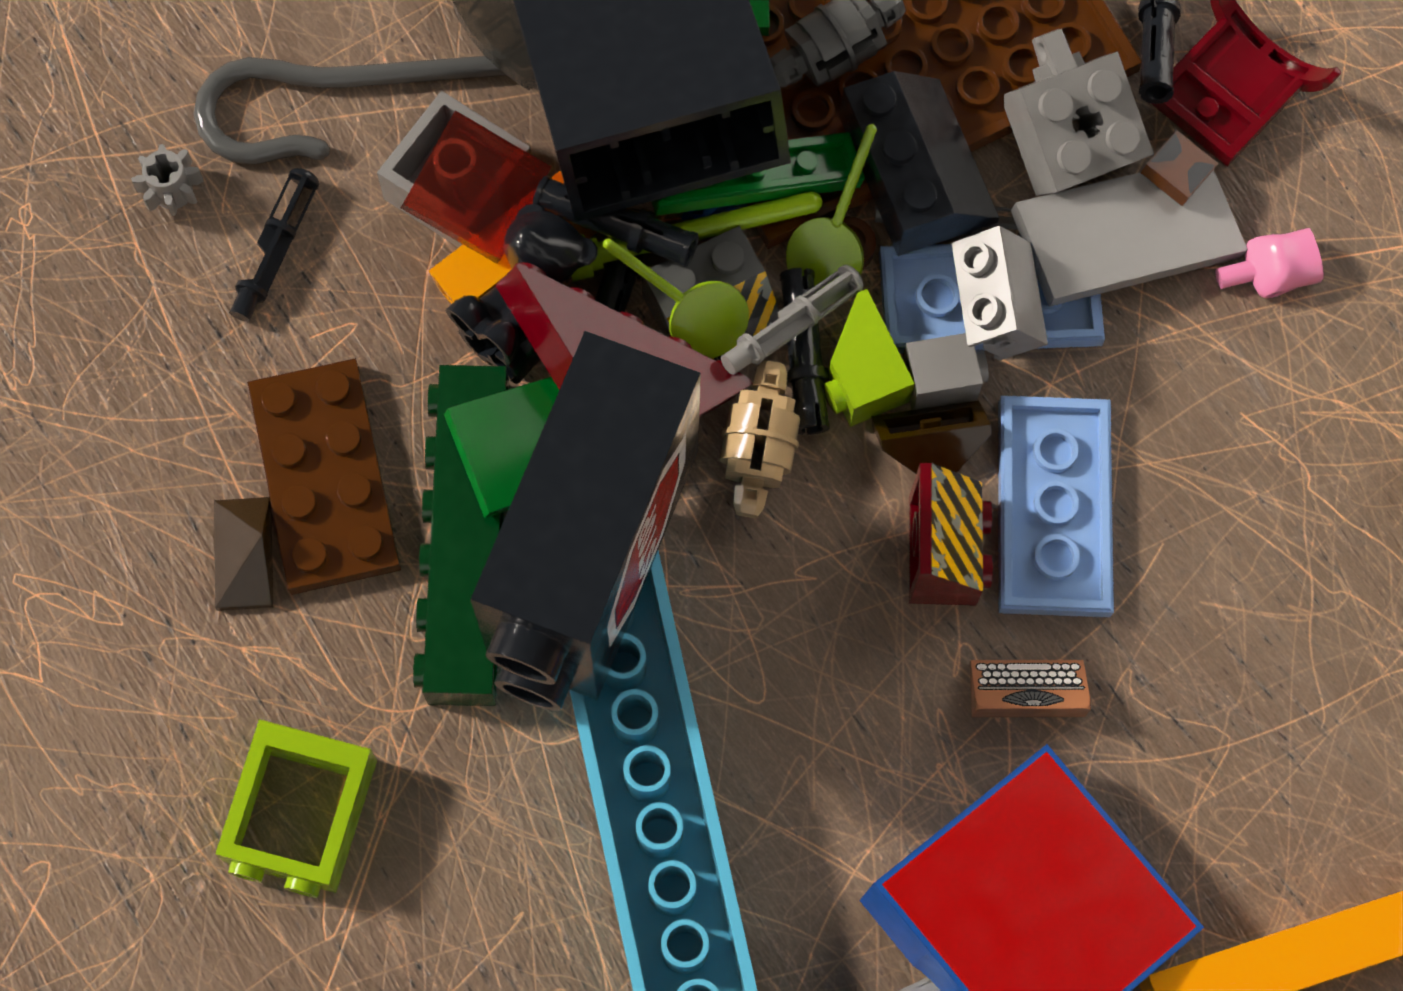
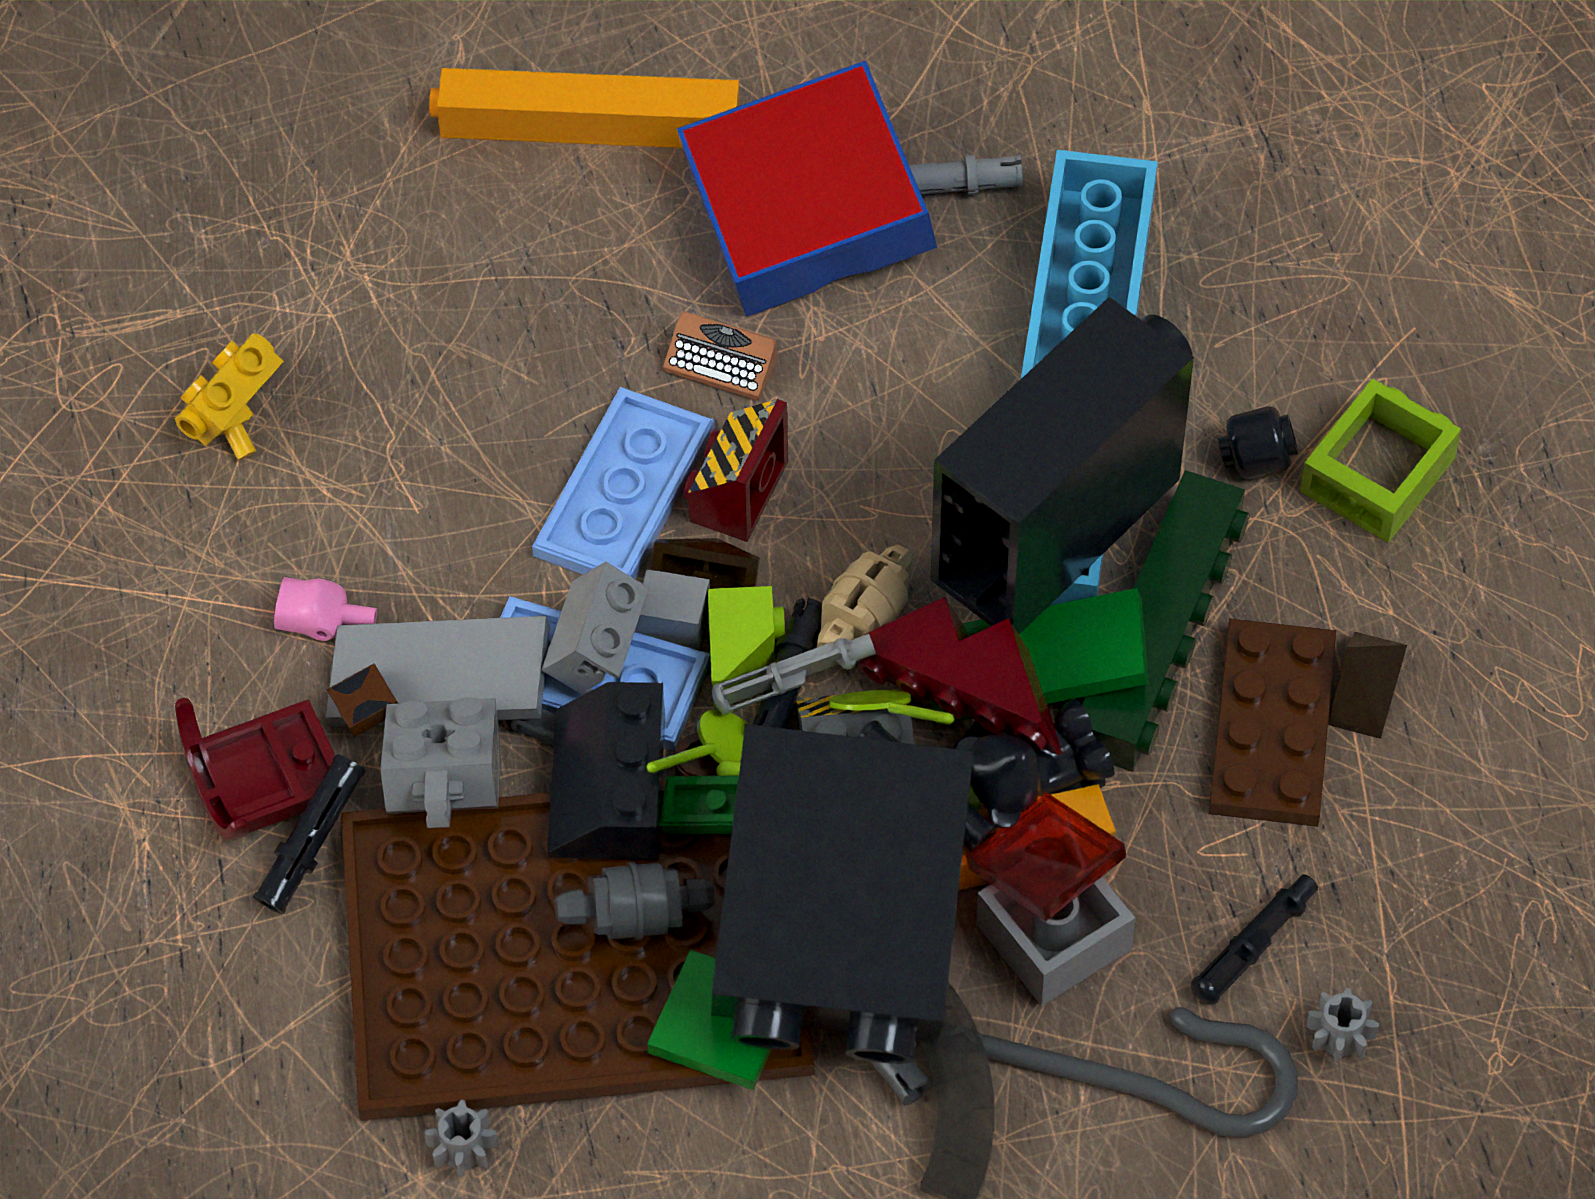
camera: 155 degrees left, 15 degrees down
none -> black head [1218,406,1298,480]

